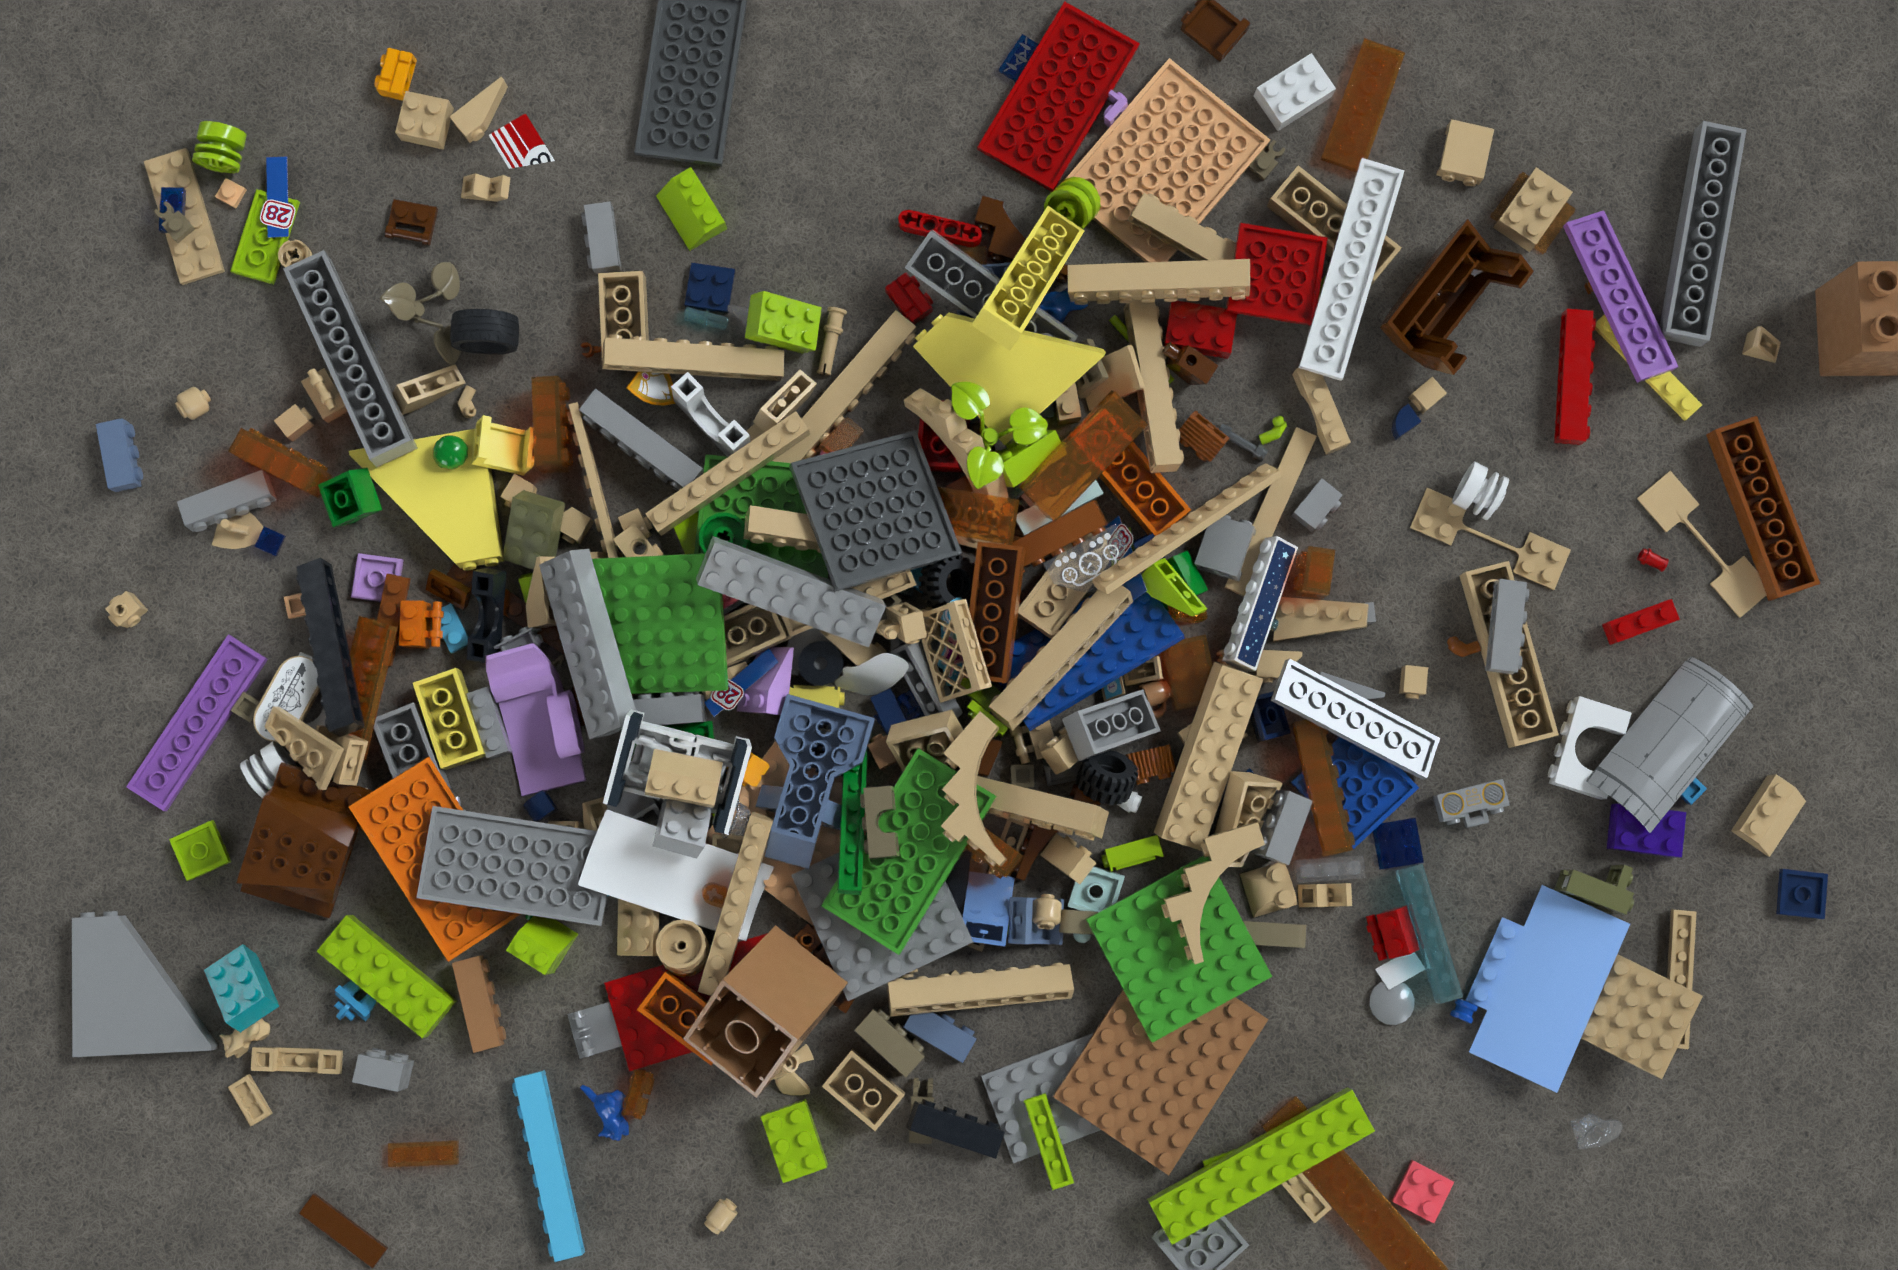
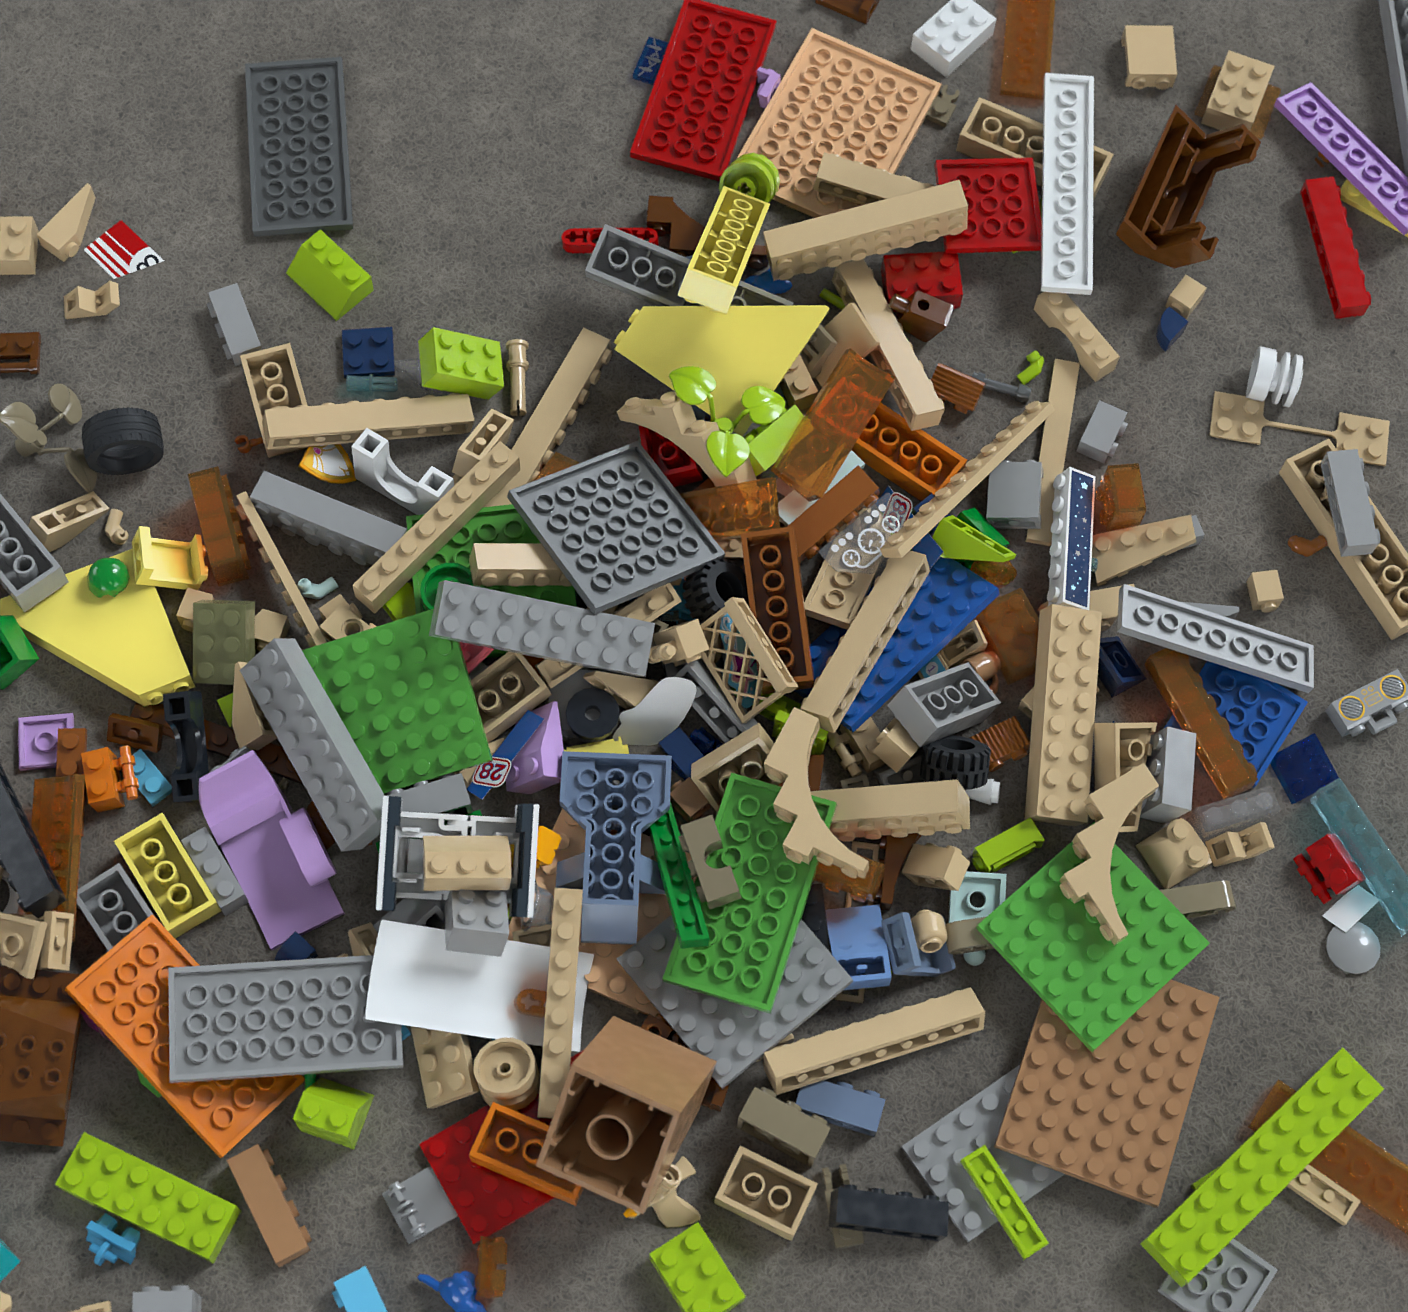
camera: 15 degrees left, 15 degrees down
red brick [885,272,934,325] -> none
none -> light aqua arm [297,577,338,600]

